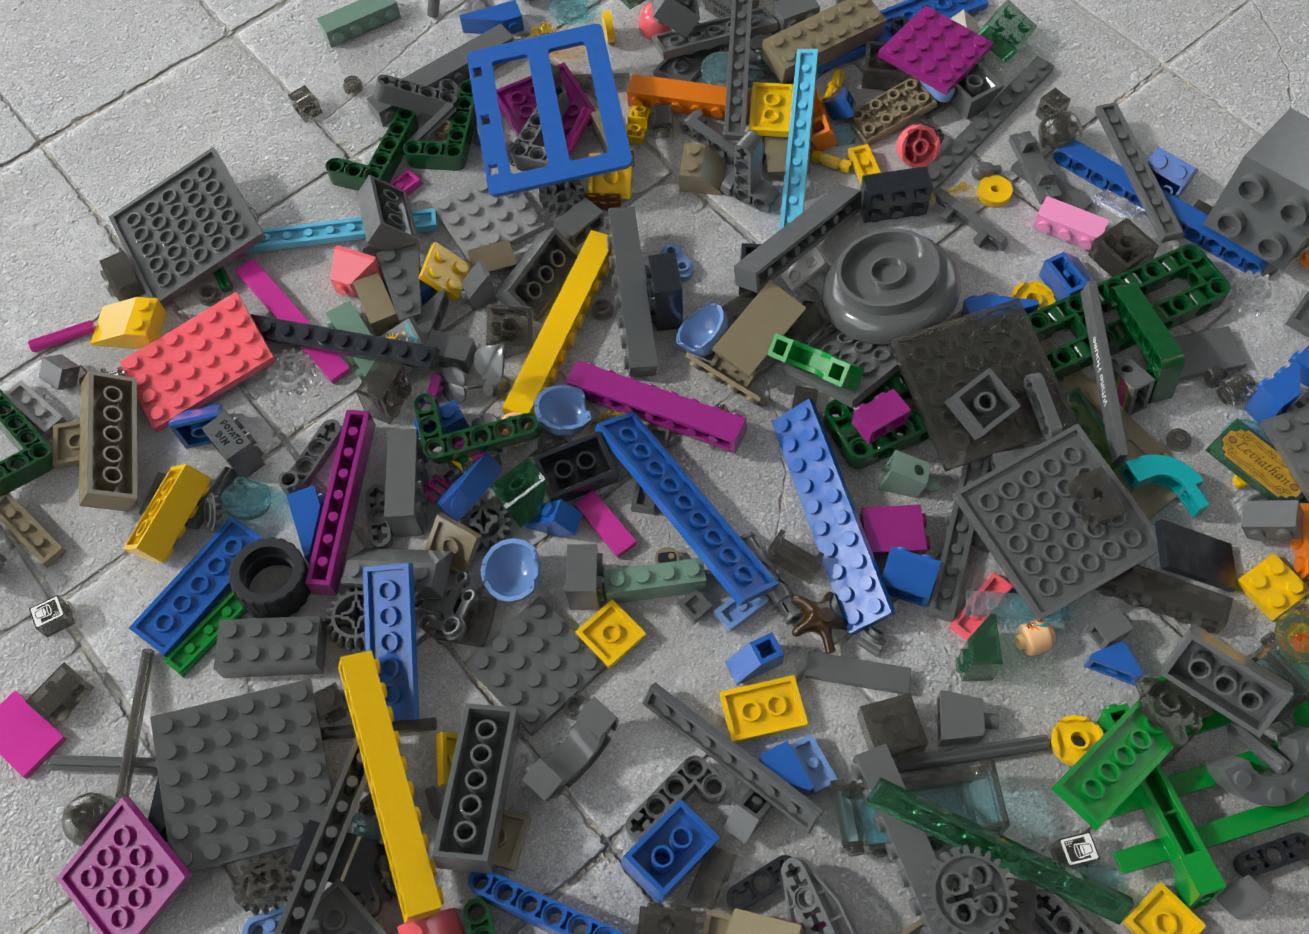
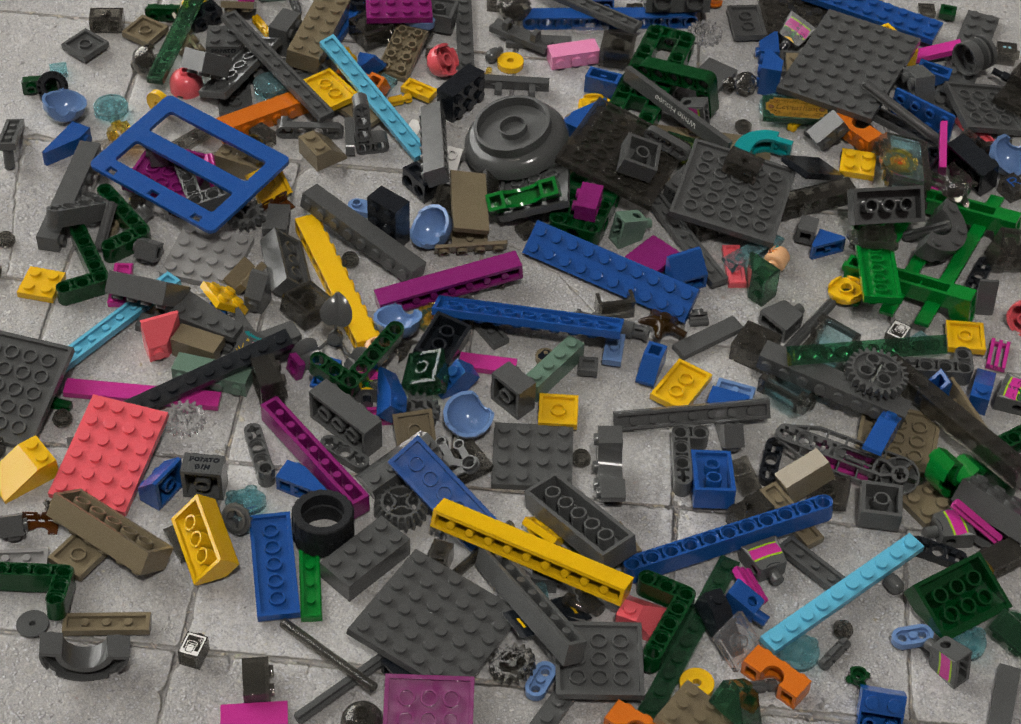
camera: 50 degrees left, 15 degrees down
none -> yellow plate [17,266,66,303]
none -> dark grey brick [133,237,164,263]

